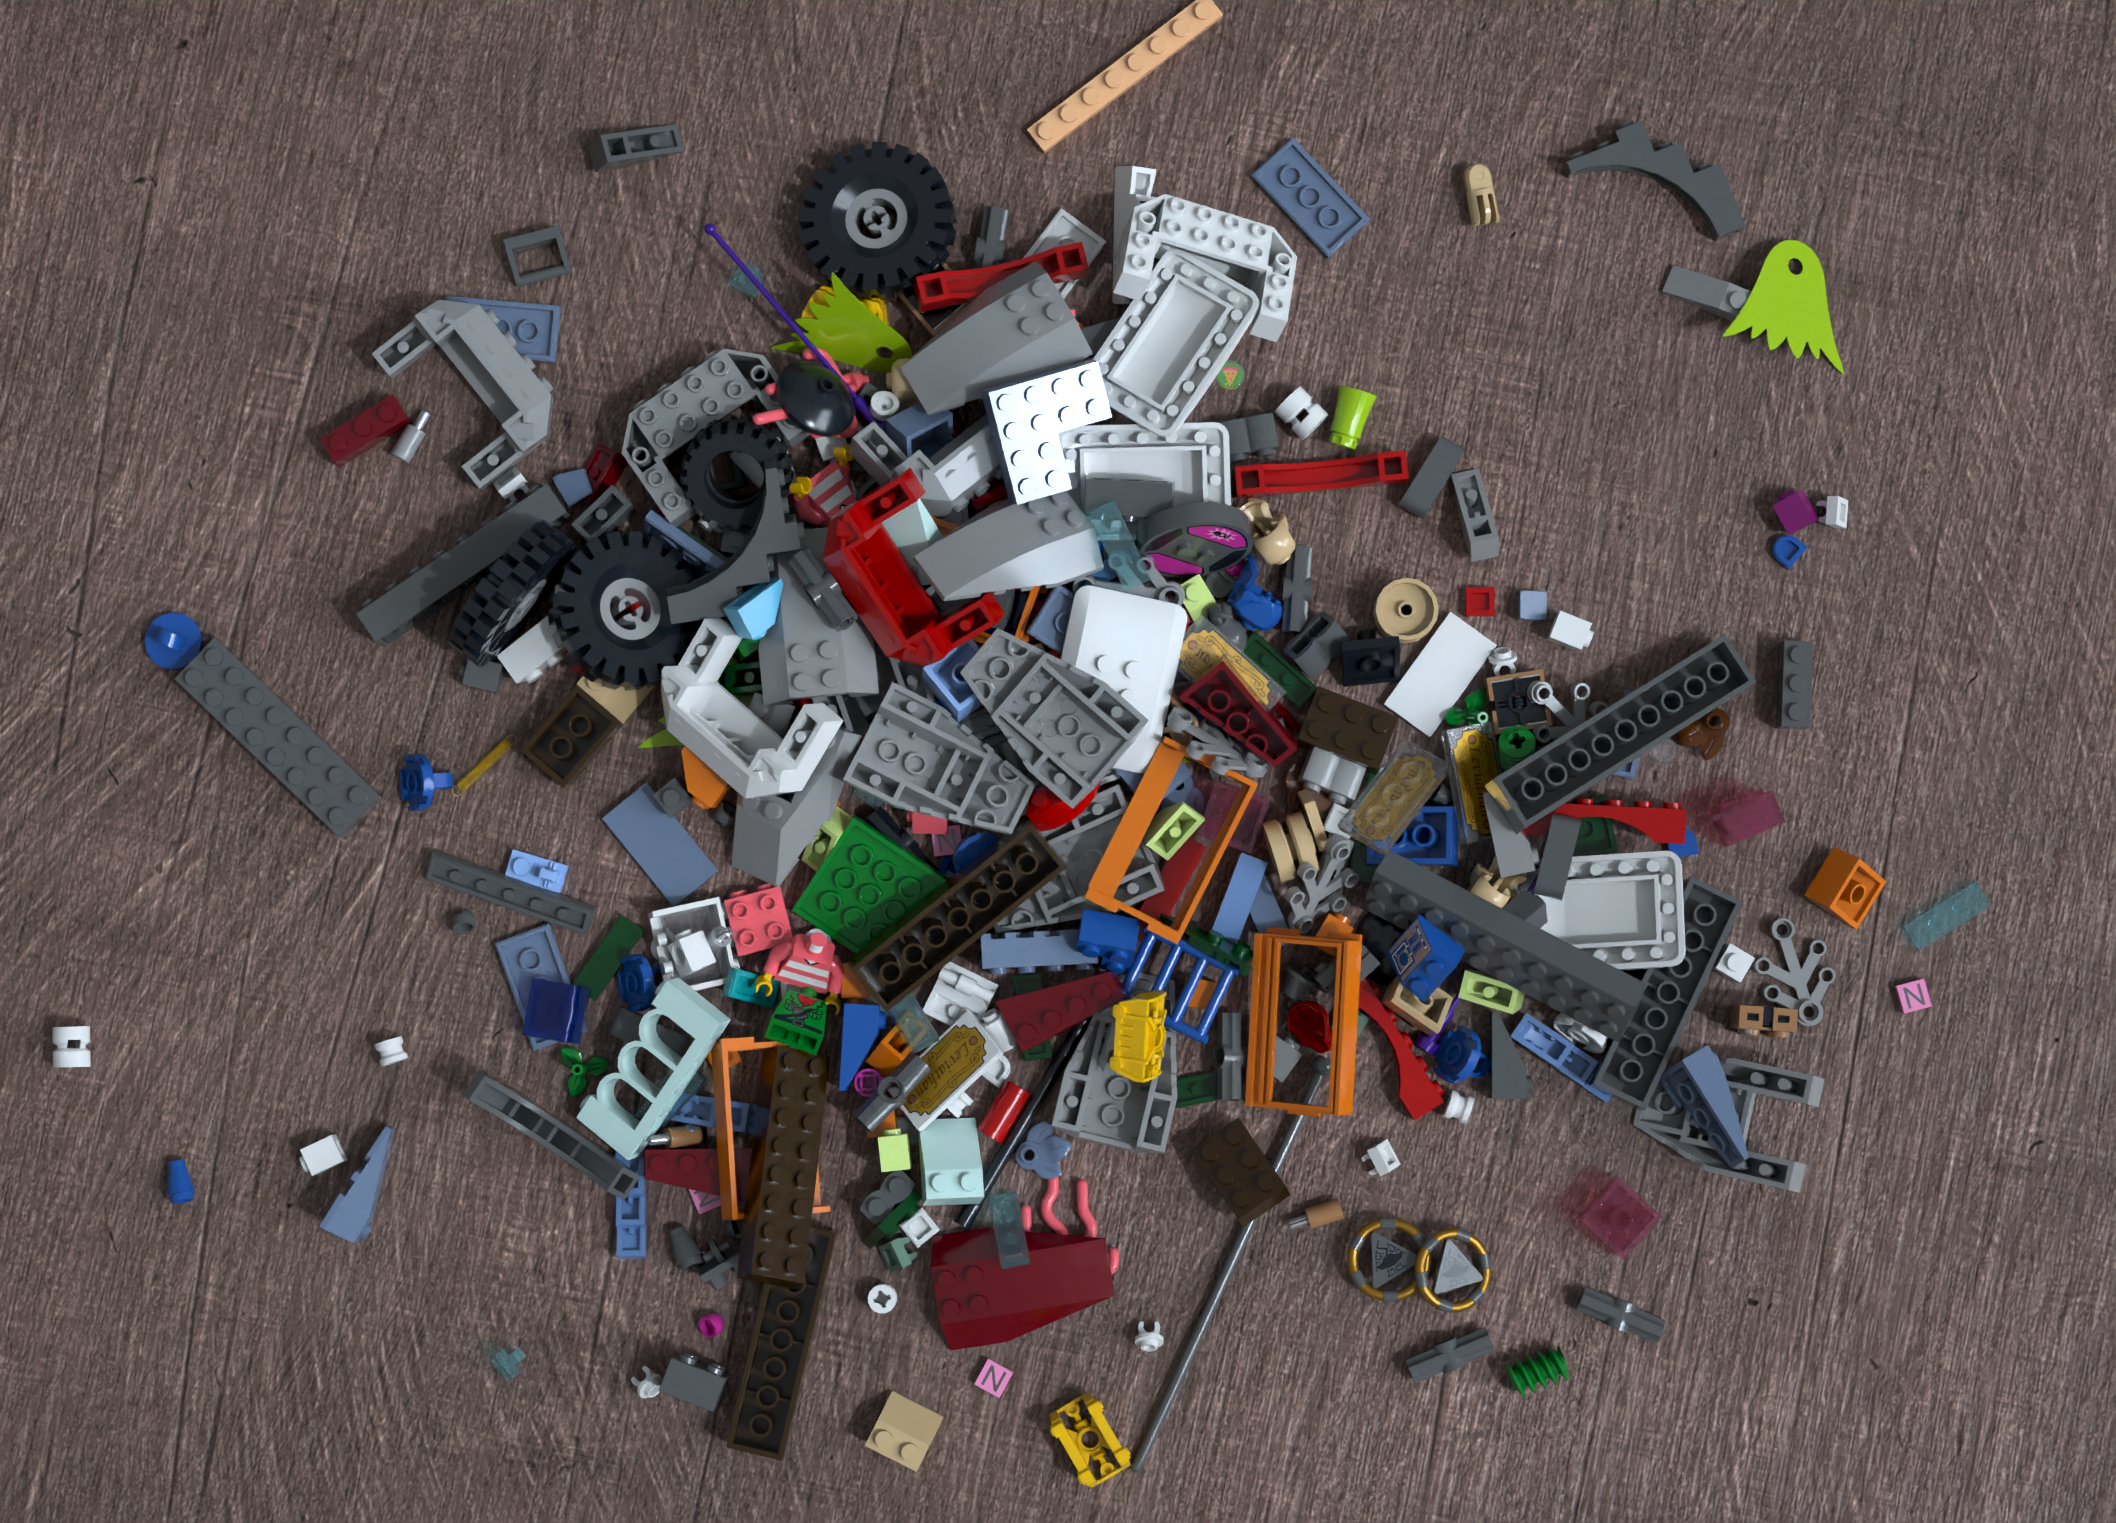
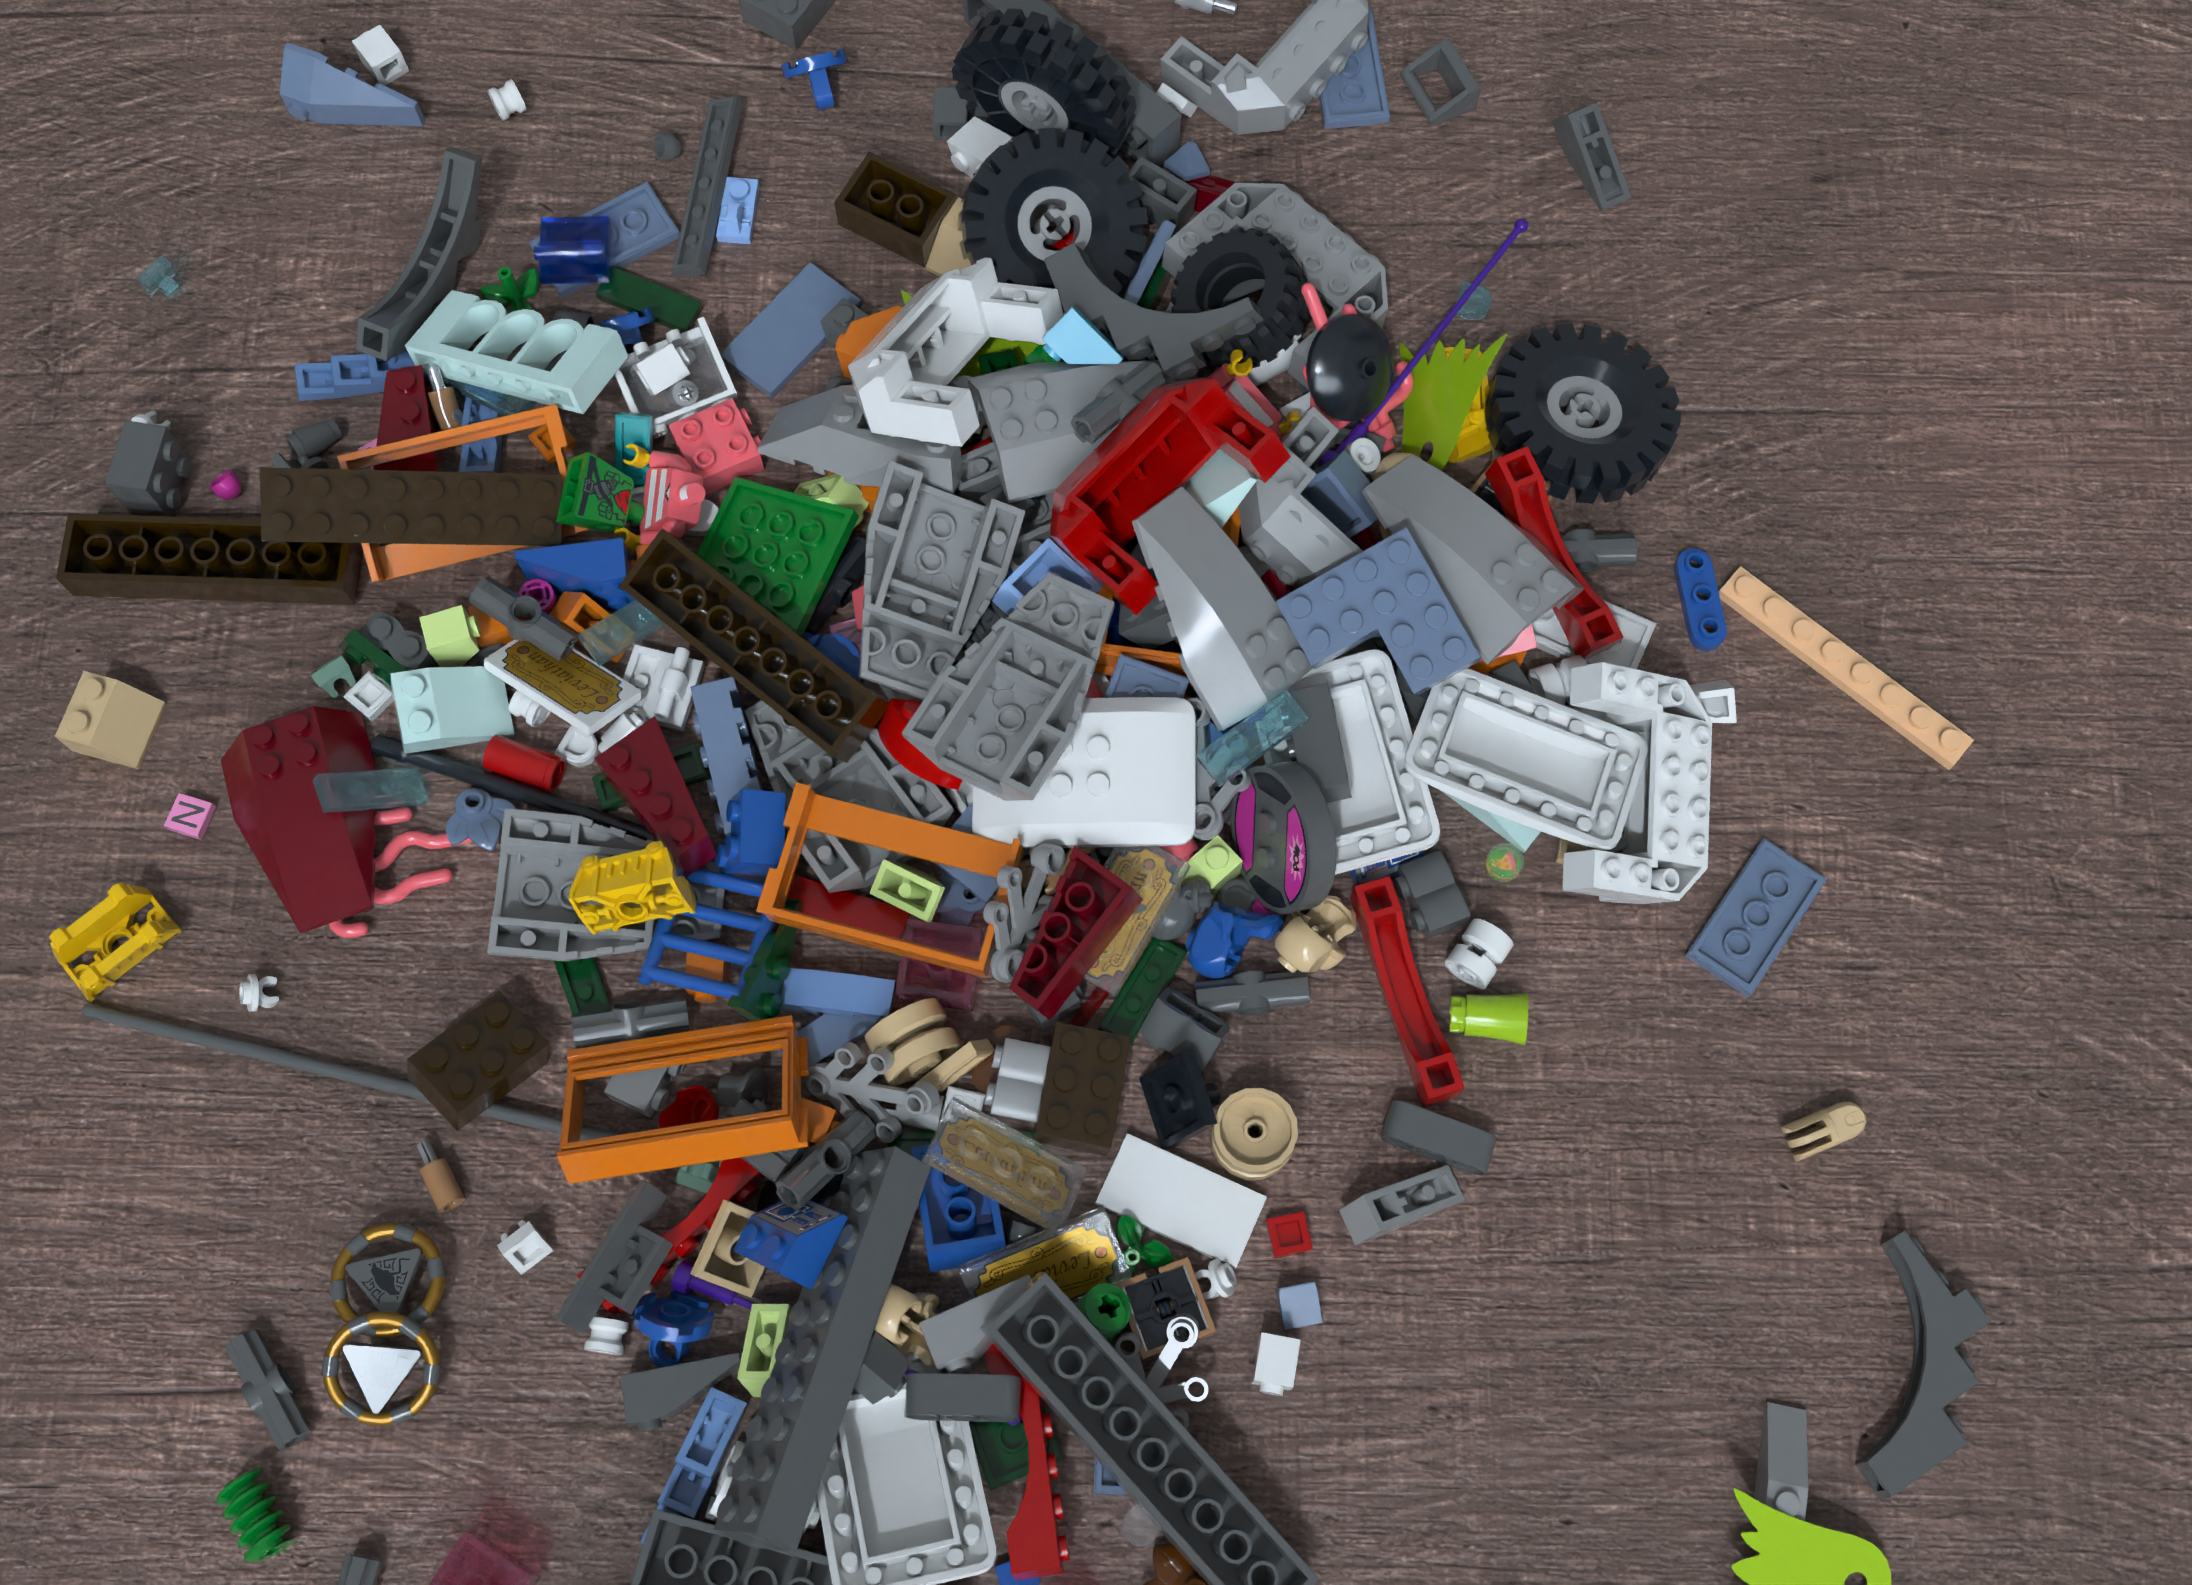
camera: 75 degrees right, 15 degrees down
yellow piece [452,735,517,796] -> none
white wheel [868,1283,897,1313] -> none
none -> dark grey bracket [557,1180,673,1334]
none -> dark grey piece [775,1110,876,1210]
none -> white wheel [1528,655,1587,705]
none -> blue plate [1674,548,1727,651]

